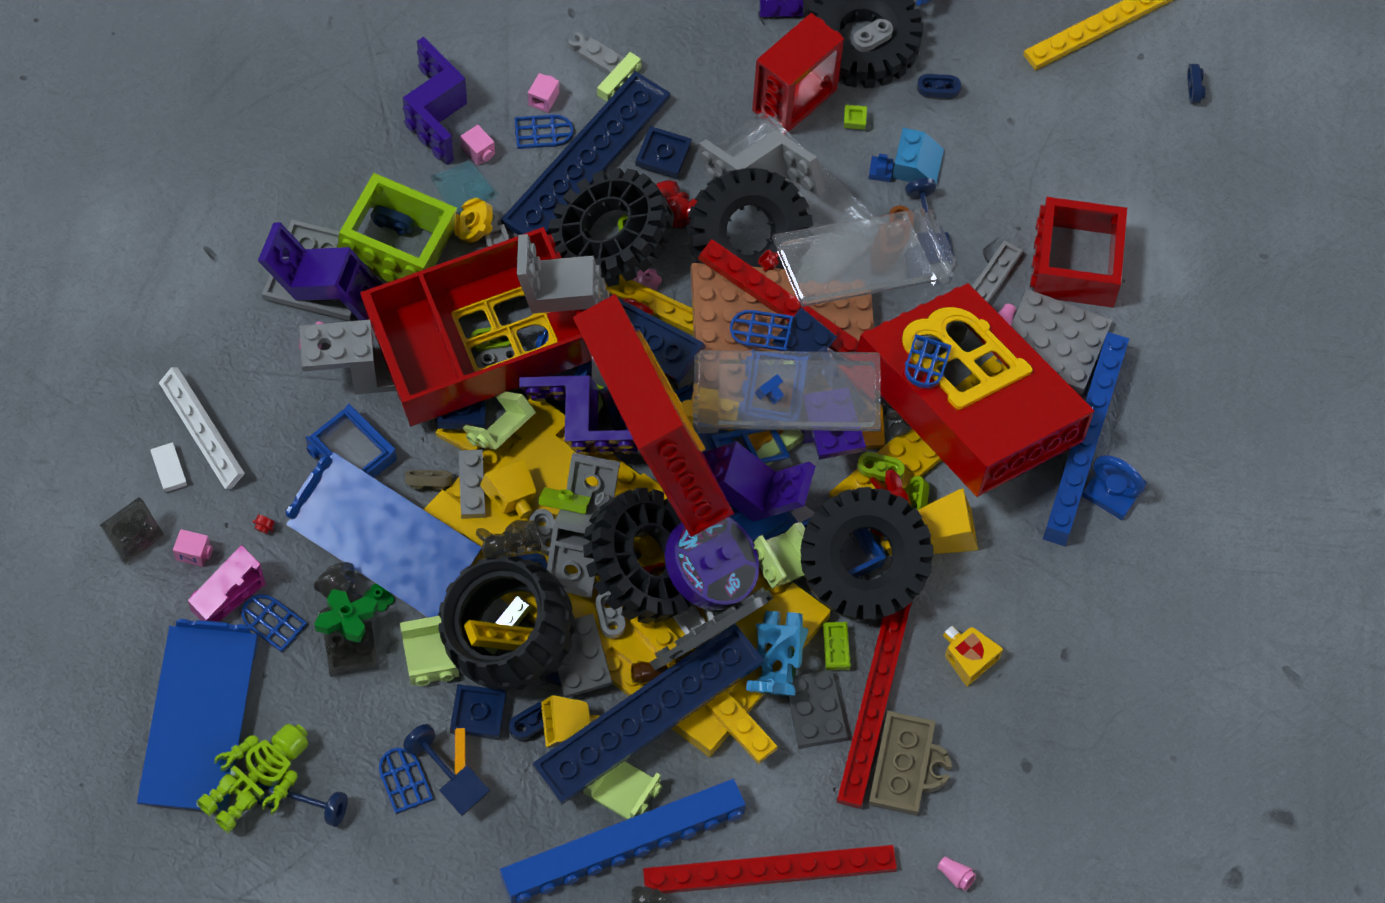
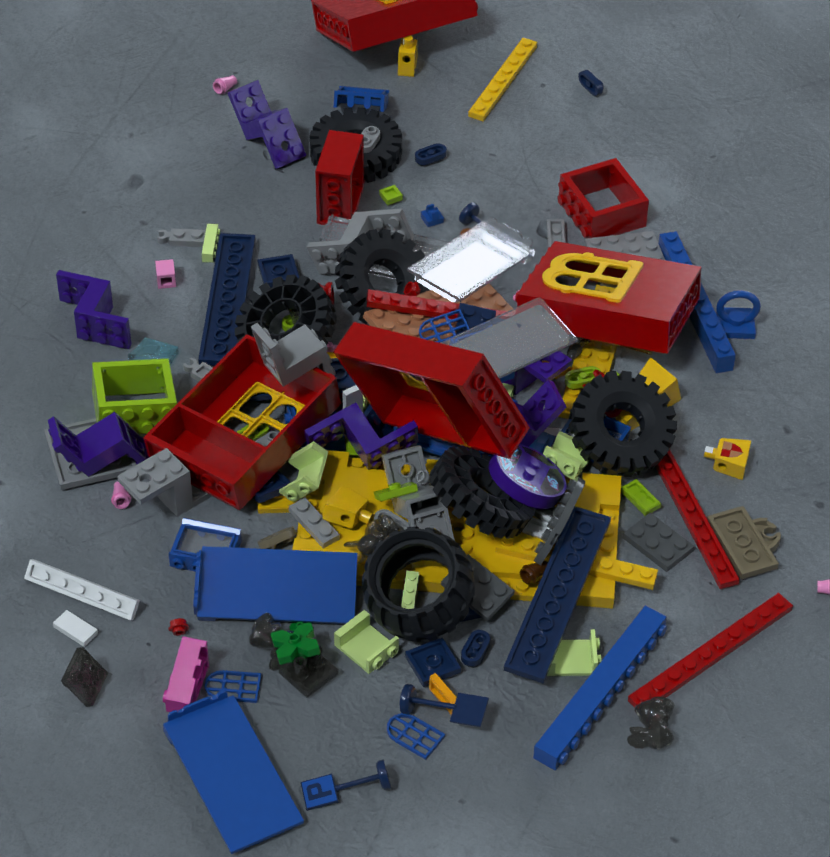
camera: 30 degrees left, 15 degrees down
bright pink brick [173,529,213,567] -> none
lime piece [196,724,308,834] -> none
dark blue plate [370,205,415,235] -> none
yellow plate [453,198,493,244] -> none
bright pink brick [460,125,495,166] -> none
yellow plate [464,620,534,651] -> none
blue window [515,115,573,149] -> none
yellow torso [541,696,600,748] -> none
light grey plate [596,591,625,639] -> none
dark azure hips [746,611,808,696] -> none
blue tile [755,374,784,405] -> none
dark azure slope [892,128,944,183] -> none
blue window [905,334,952,388] -> none

